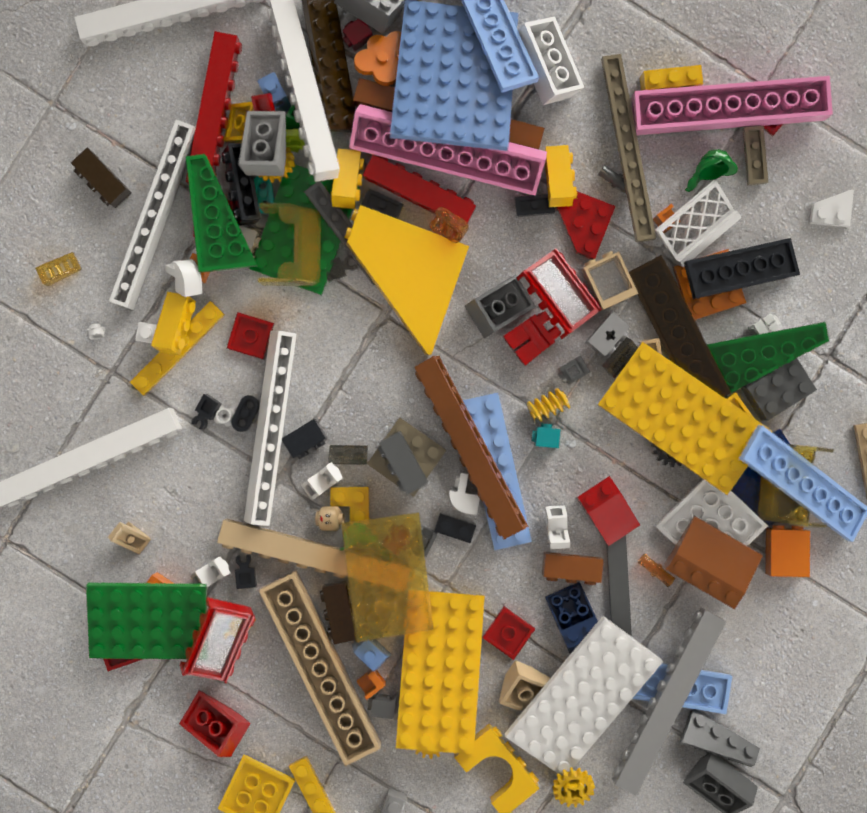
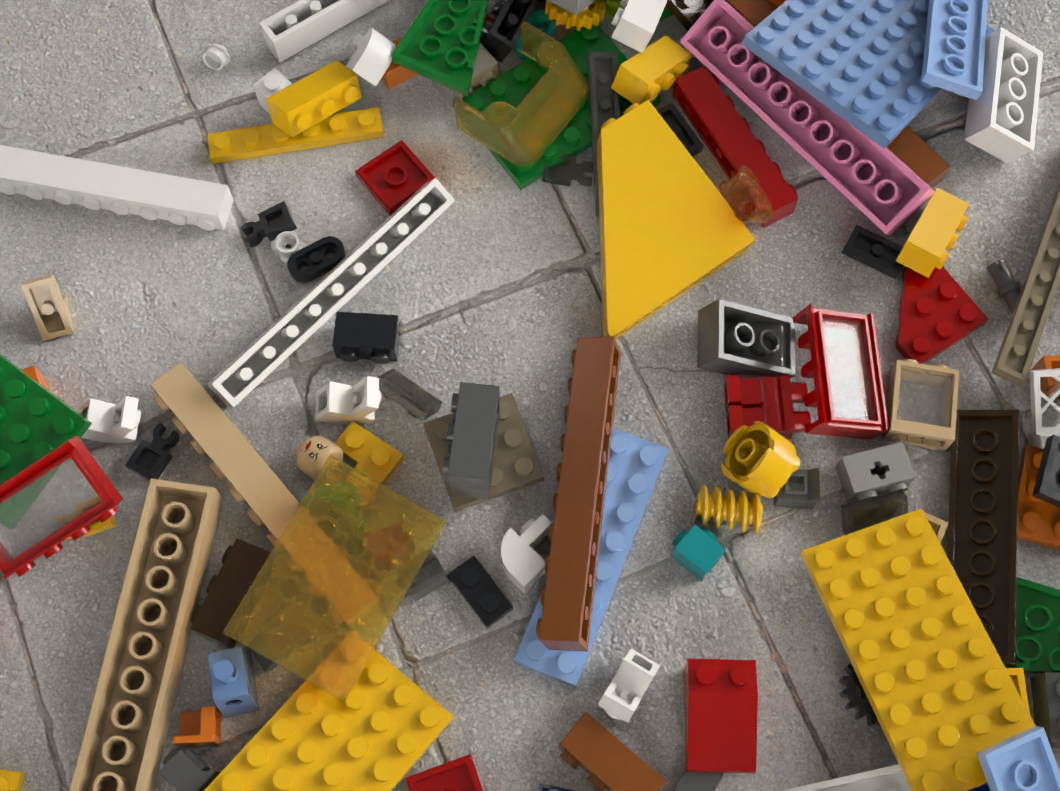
camera: 30 degrees right, 20 degrees down
none -> yellow brick [721,421,800,499]

